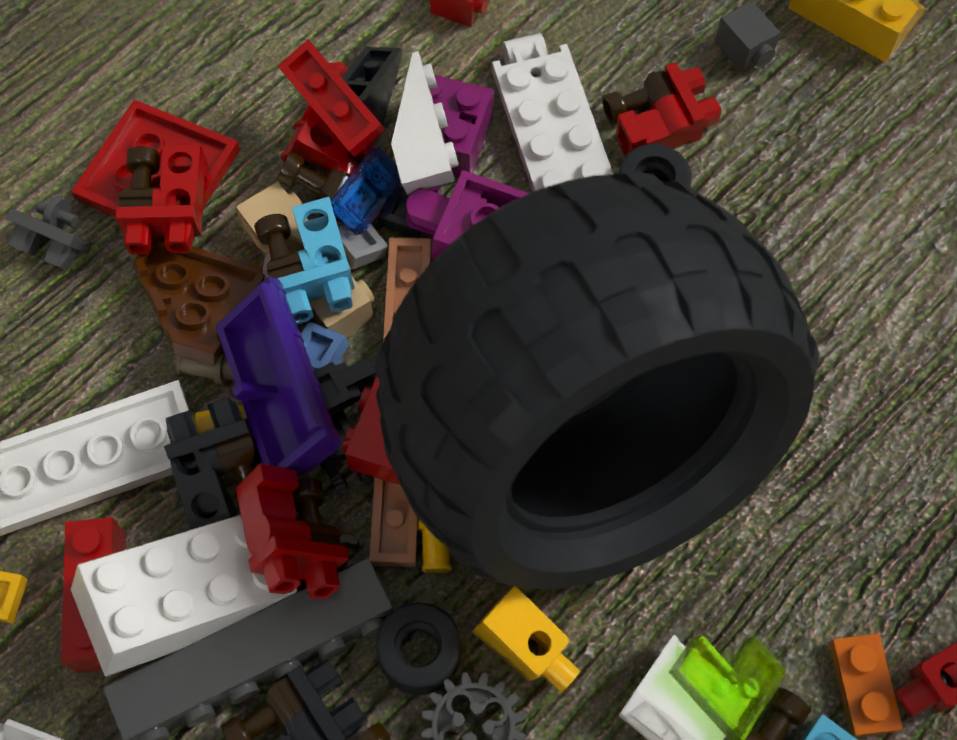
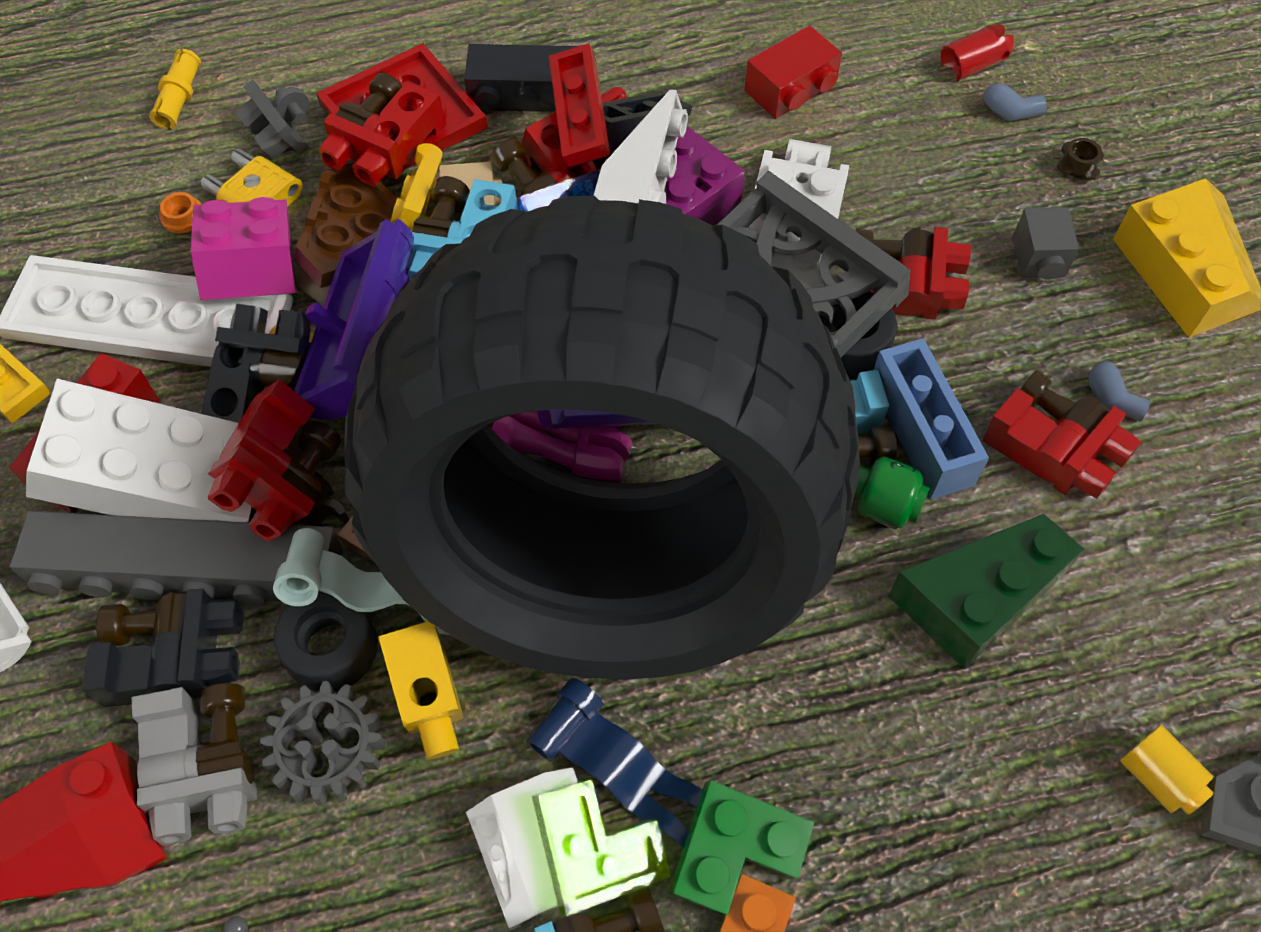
camera: 30 degrees right, 5 degrees down
none -> orange plate [159,192,201,234]
none -> dark pink brick [191,197,296,300]
none -> yellow piece [201,149,303,207]
none -> light aqua flag [273,528,450,635]
none -> yellow plate [391,143,442,232]
none -> black brick [464,44,578,112]
none -> dark blue flag [526,677,702,849]
none -> green plate [668,780,814,915]
none -> dark grey fence [717,171,911,357]
none -> medium blue brick [874,338,989,500]
none -> dark green wedge [888,514,1084,669]
none -> red hips [982,370,1142,499]
none -> sand blue arm [1088,361,1150,422]

